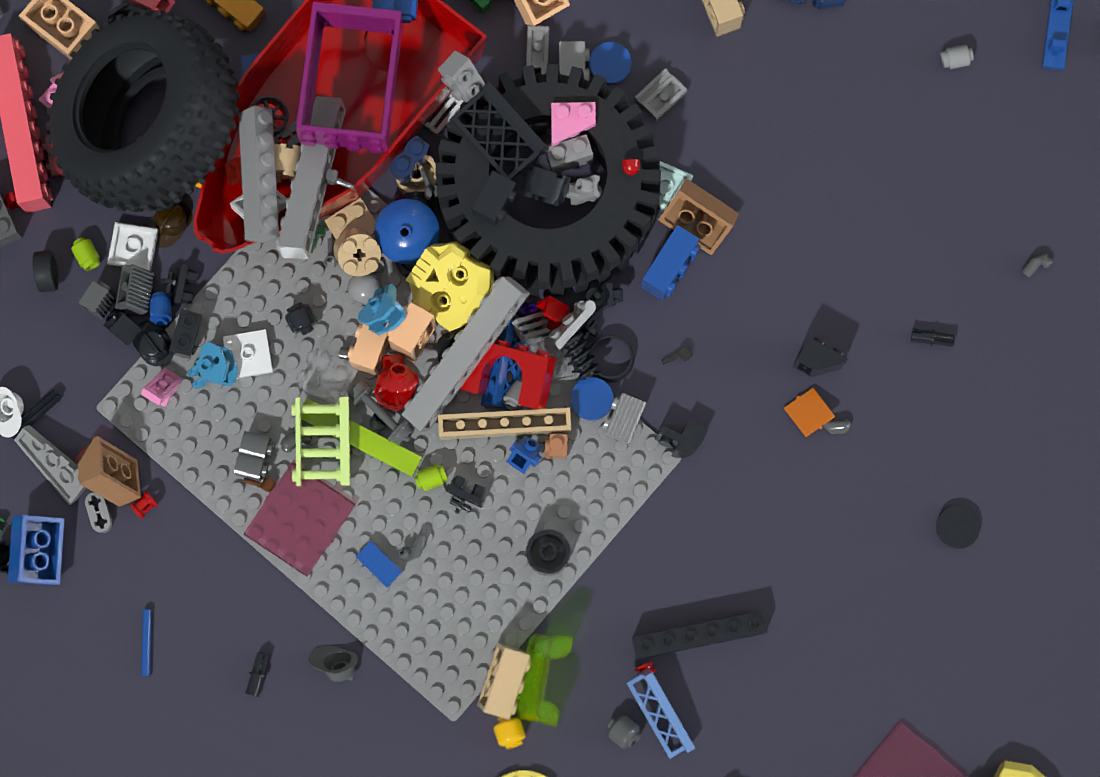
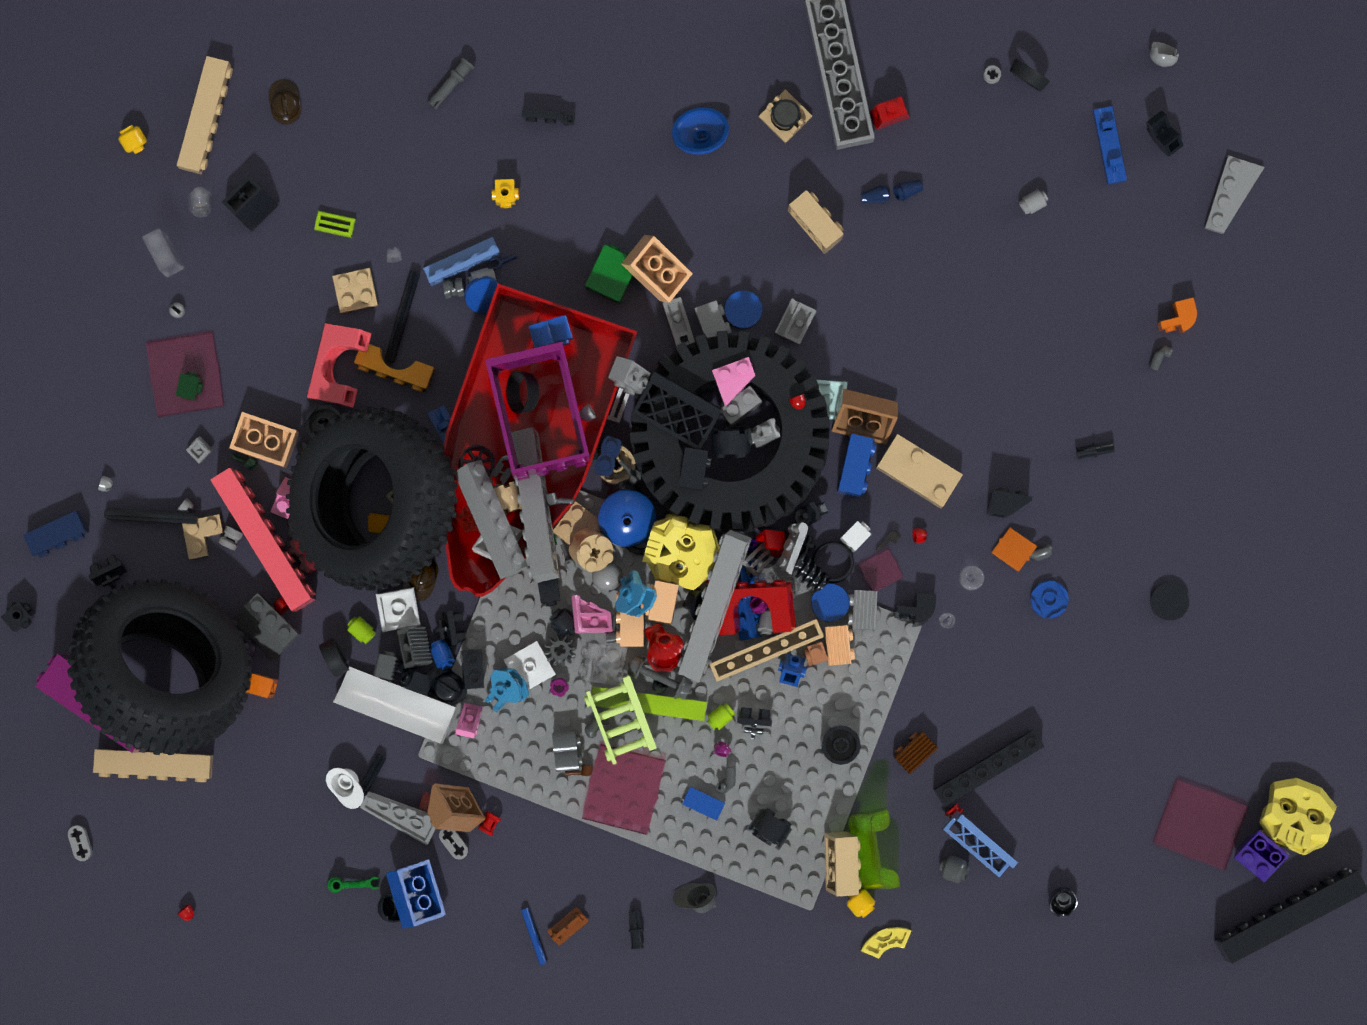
camera: 20 degrees left, 5 degrees up
none -> clear green hand [230,453,257,470]
none -> white arch [333,667,457,744]
none -> black tyre [506,371,539,414]
none -> black brick [538,578,561,607]
none -> dark grey gear [544,634,577,667]
none -> dark orange hinge [547,906,589,946]
none -> magenta plate [550,678,569,697]
none -> bright pink wing [572,595,613,633]
none -> light grey hinge [579,404,596,421]
none -> magenta plate [713,741,732,757]
none -> black brick [747,808,792,850]
none -> magenta plate [749,597,767,614]
none -> light nougat brick [824,625,855,666]
none -> white brick [839,521,871,553]
none -> clear pink piece [859,549,903,591]
none -> tan brick [876,434,963,508]
none -> reddish brown brick [893,731,938,774]
none -> red hinge [912,528,927,544]
none -> clear hinge [939,613,955,629]
none -> clear head [958,565,984,591]
none -> blue tile [1030,580,1069,619]
none -> orange brick [1158,297,1197,334]

